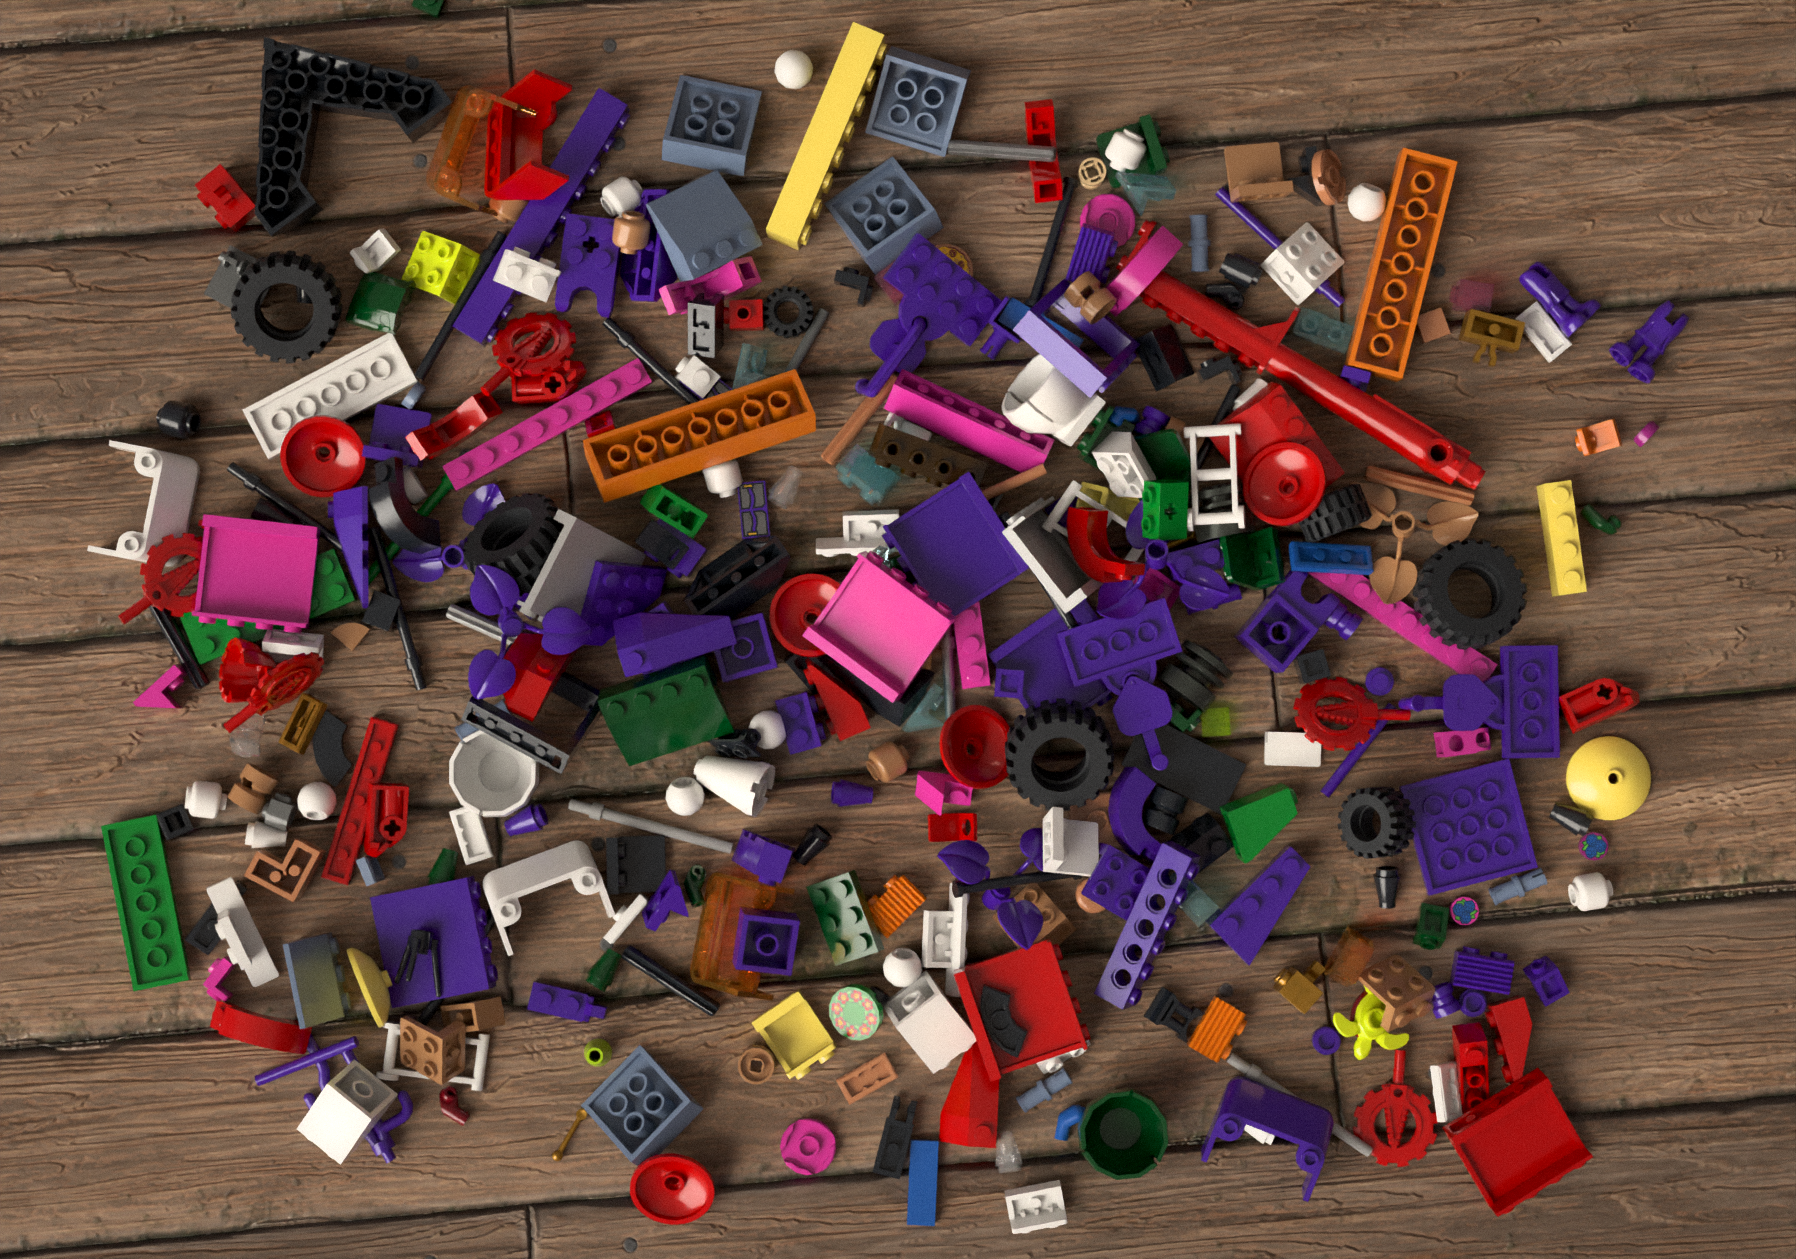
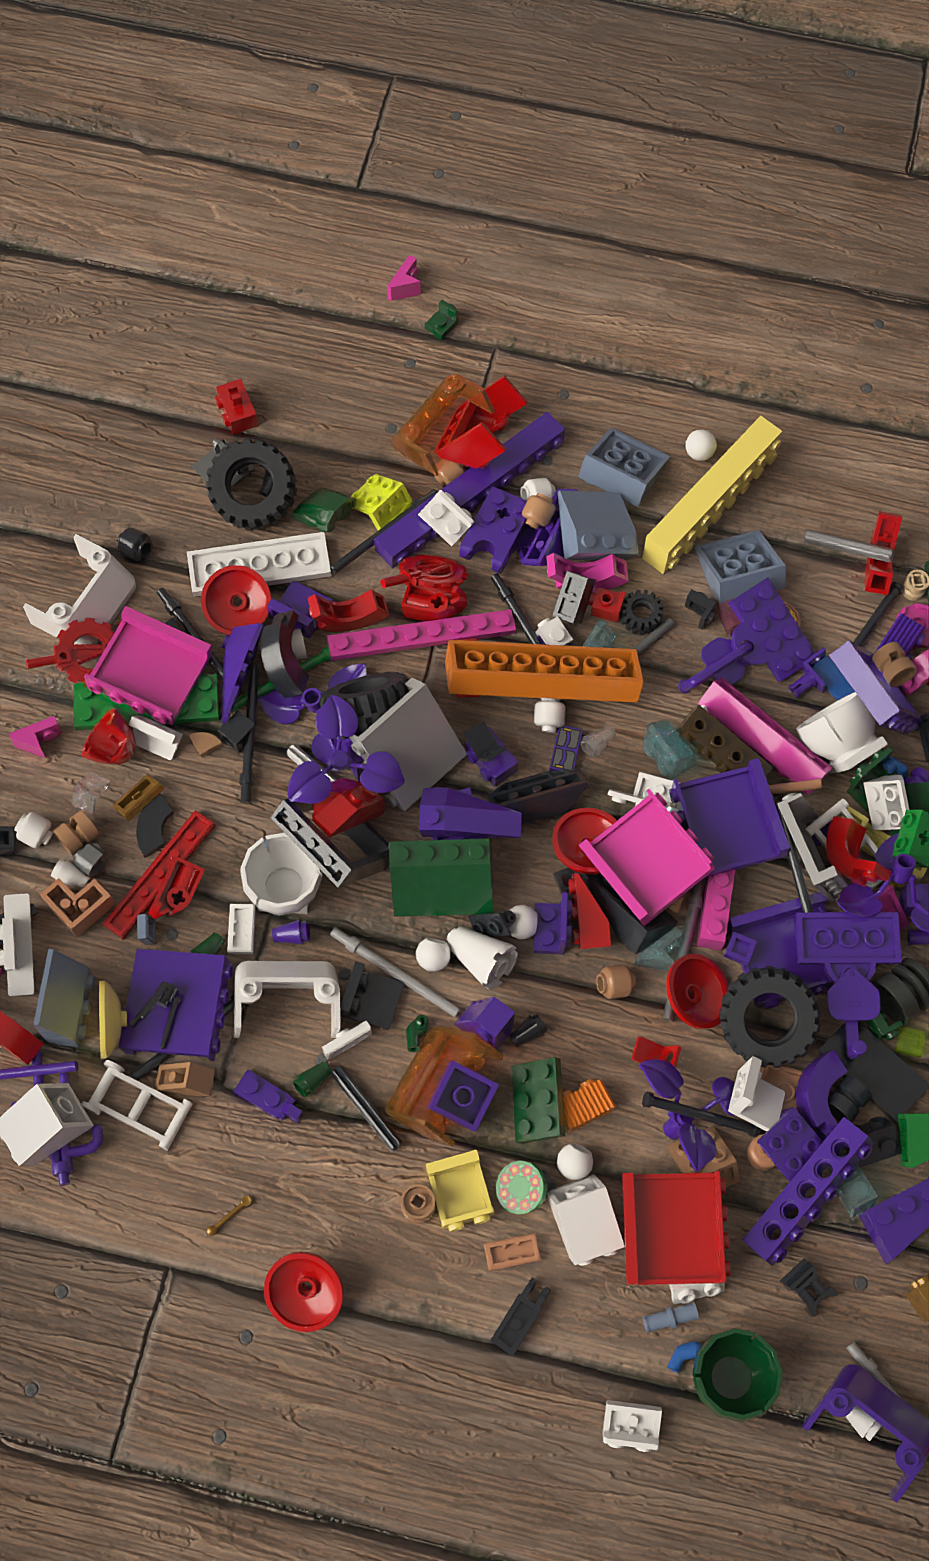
camera: 15 degrees right, 20 degrees down
black axle [143,595,210,690] -> none
red bar [223,652,324,733] -> none
black wedge [255,37,453,237] -> none
white piece [297,782,337,820] -> none
white bracket [350,228,401,274] -> none
medium nougat bracket [400,1015,466,1085] -> none
sand blue tile [401,382,426,410] -> none
dark red arm [439,1086,471,1126] -> none
dark purple plate [580,560,667,646] -> none
sand blue slope [581,1045,704,1166] -> none
lime cone [584,1039,612,1067] -> none
green brick [640,484,708,538] -> none
dark purple slope [642,869,689,932] -> none
dark purple brick [714,613,779,683] -> none
dark pink tile [780,1118,836,1175] -> none
nougat axle [821,374,897,465] -> none
dark purple cone [831,779,873,807] -> none
sand blue slope [865,46,971,157] -> none
blue tile [907,1139,939,1226] -> none
dark pink slope [915,771,973,816] -> none
white bracket [921,883,970,997] -> none
red wedge [939,1041,999,1148] -> none
black tile [981,984,1027,1058] -> none
clear cone [995,1131,1023,1173] -> none
orange brick [1187,996,1247,1063] -> none

